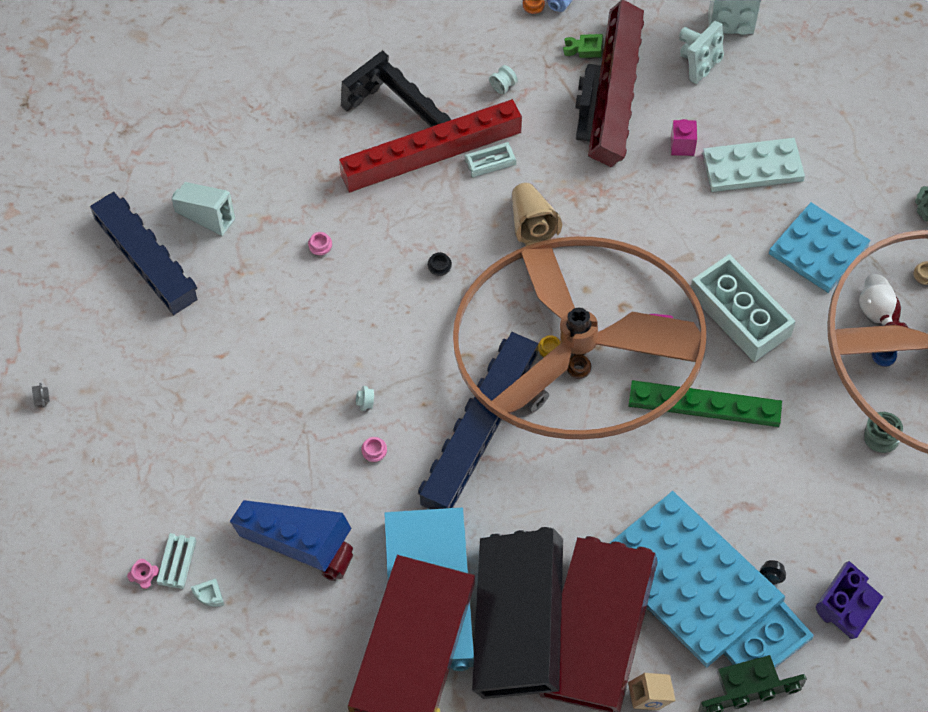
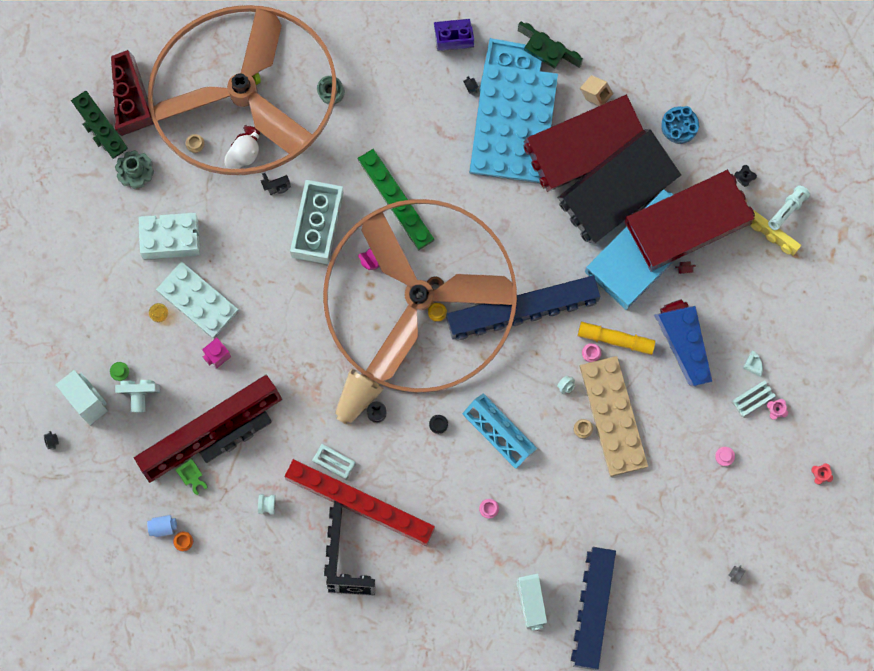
camera: 135 degrees left, 15 degrees up
medium azure plate [769,202,871,293] -> none
none -> bright green plate [110,362,129,381]
none -> light aqua piece [139,213,200,260]
none -> clear yellow plate [149,303,168,322]
none -> black bracket [260,173,291,195]
none -> black wheel [367,401,387,423]
none -> medium azure fence [462,393,537,469]
none -> tan plate [573,419,593,438]
none -> yellow piece [577,321,656,355]
none -> tan plate [579,356,648,477]
none -> dark red plate [675,261,696,274]
none -> bright pink plate [715,447,735,466]
none -> coral plate [811,463,833,485]

